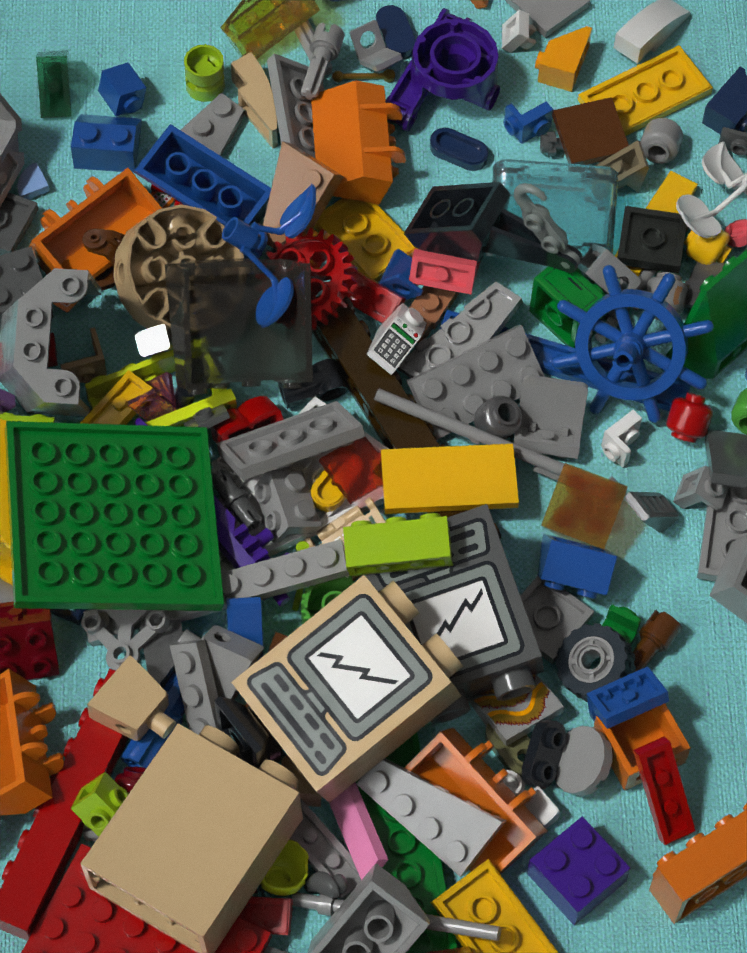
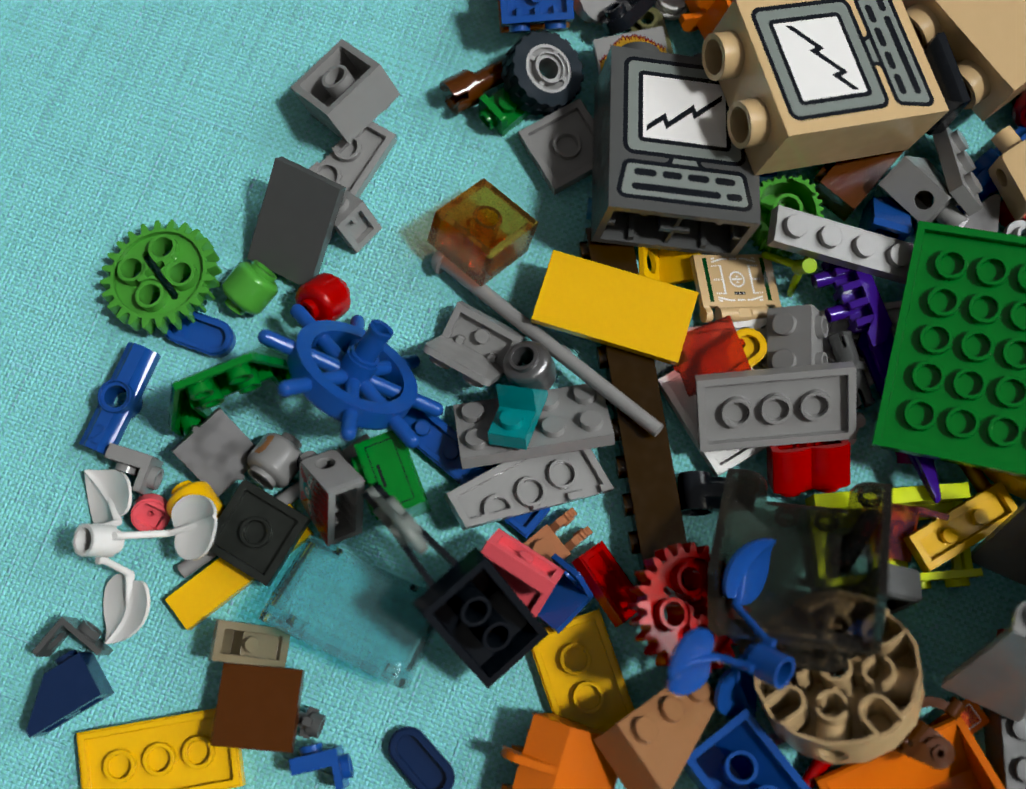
camera: 155 degrees left, 15 degrees up
tan bracket [61,327,107,383] -> none
dark grey bracket [183,404,230,429] -> none
lime brick [343,513,453,576] -> none
white slope [367,303,427,375] -> none
blue slope [537,534,617,599] -> none
white bracket [601,409,642,468] -> none
dark grey slope [625,492,679,533] -> none
light grey head [640,118,683,164] -> none
none -> teal slope [487,384,548,450]

